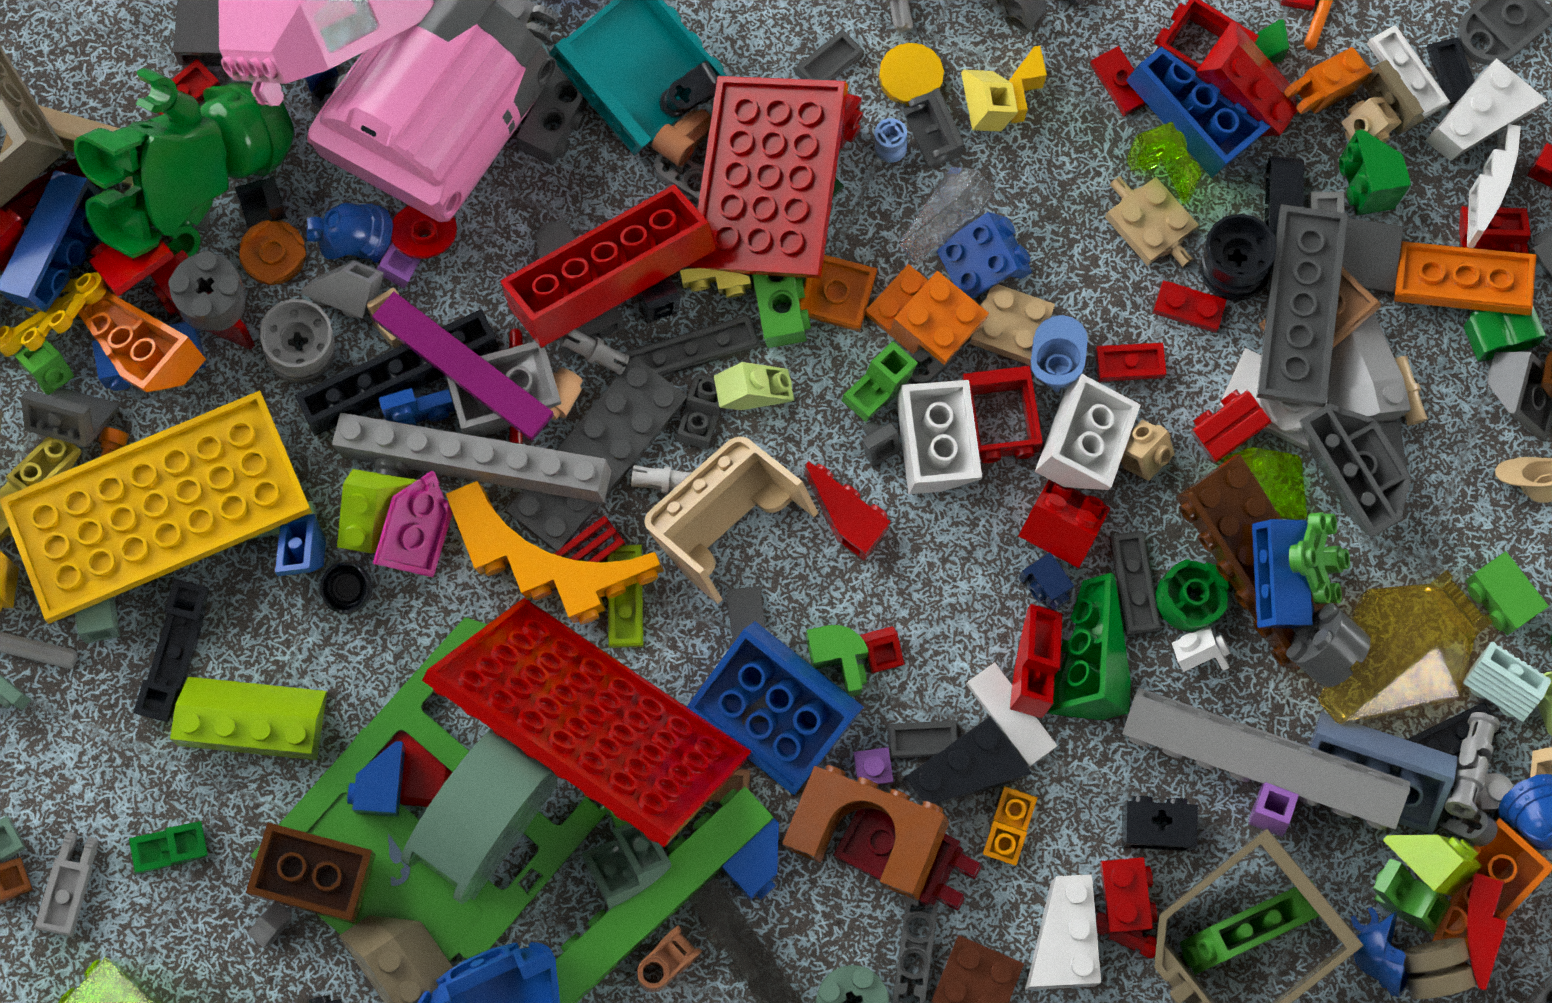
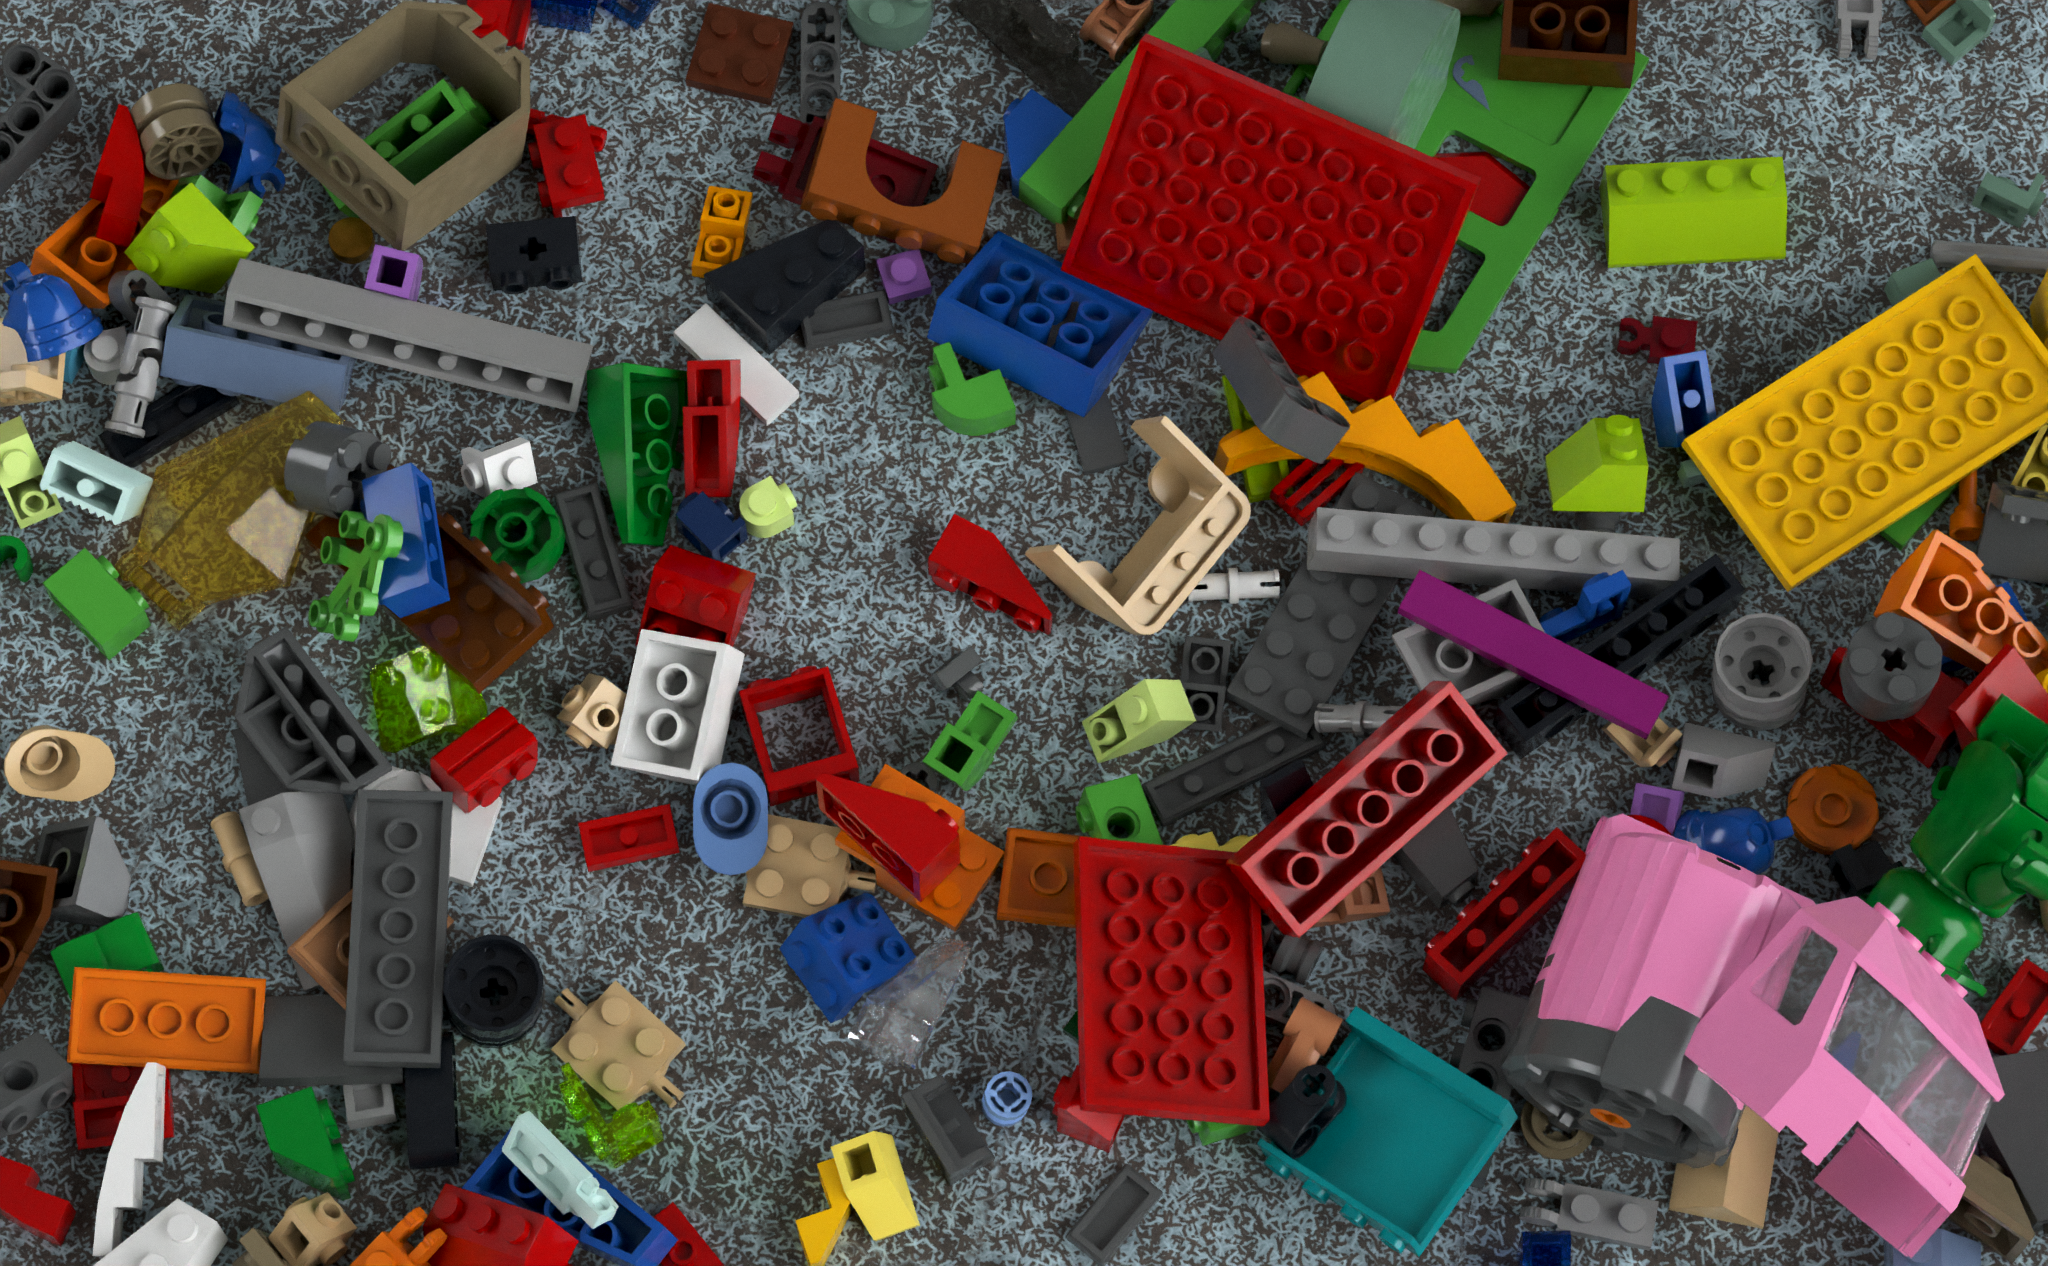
camera: 175 degrees right, 5 degrees down
green slope [128,821,208,875] -> none
black slope [133,578,209,723] -> none
black hair [320,562,373,614] -> none
blue slope [347,741,406,817] -> none
dark pink tile [373,471,453,577] -> none
light nougat brick [550,367,583,420] -> none
red slope [860,626,905,674] -> none
yellow tile [879,43,944,106] -> none
white slope [896,380,982,494] -> none
white wedge [1025,874,1101,990] -> none
red plate [1153,280,1227,333] -> none
none -> pearl gold tile [328,217,375,264]
none -> light aqua hinge [502,1111,619,1229]
none -> yellowish green plate [739,476,797,538]
none -> red slope [816,772,960,902]
none -> dark grey beam [1212,316,1350,464]
none -> dark tan cone [1261,21,1328,66]
none -> red brick [1422,827,1586,1001]
none -> dark red plate [1617,316,1698,364]

